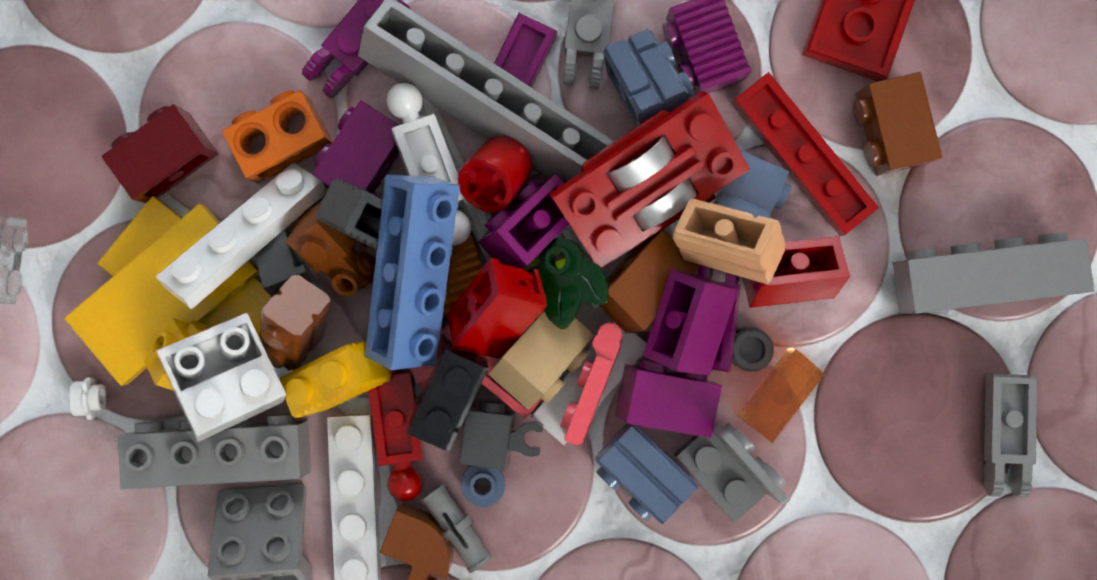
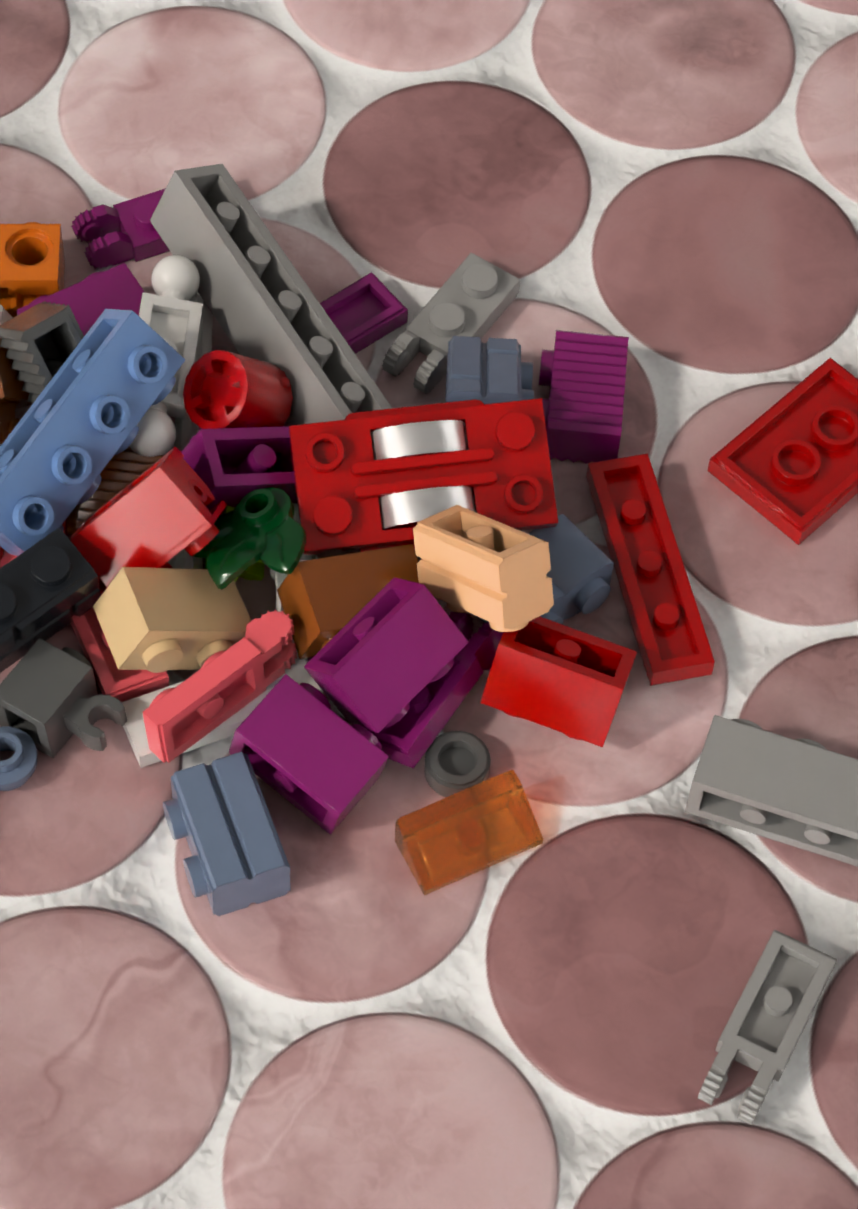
camera: 20 degrees right, 30 degrees down
light grey bracket [674,422,789,523] -> none
dark orange brick [854,72,943,176] -> none

